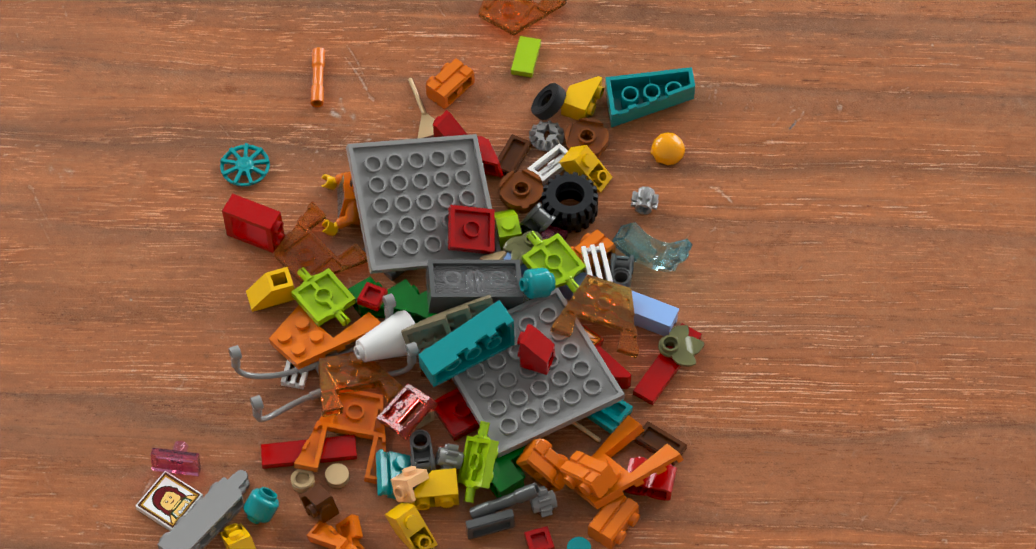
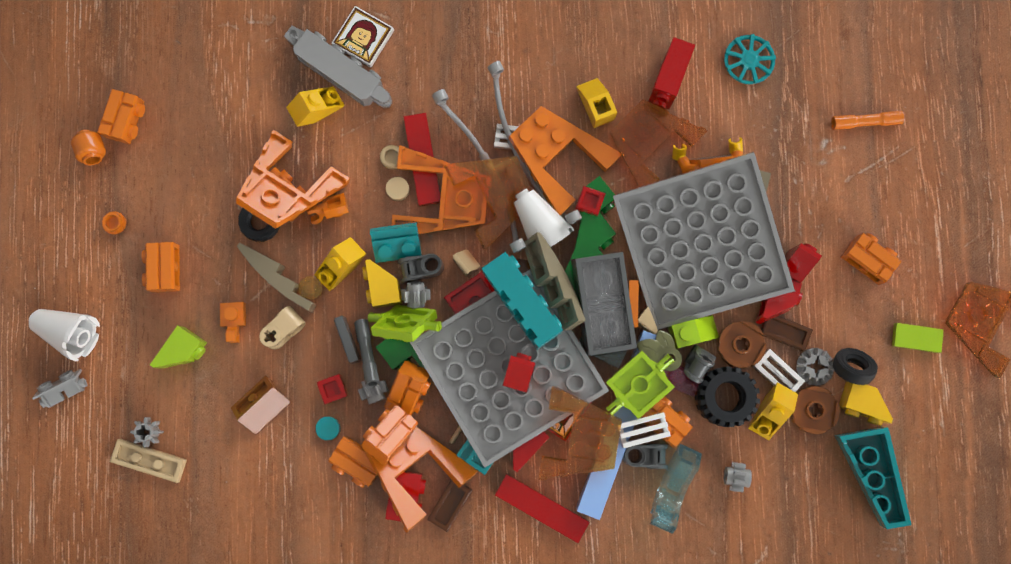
camera: 85 degrees right, 25 degrees up
clear pink tile [150,441,201,476] -> none
teal head [243,487,279,524] -> none
lime plate [291,267,356,327] -> none
reddish brown brick [299,483,339,523] -> none
clear red plate [376,383,438,441] -> none
light nougat bracket [390,466,429,503] -> none
tan piece [408,78,435,139] -> none
red plate [448,205,495,254] -> none
teal head [519,268,555,299] -> none
light orange hair [650,132,685,166] -> none
olive plate [658,325,705,367] -> none

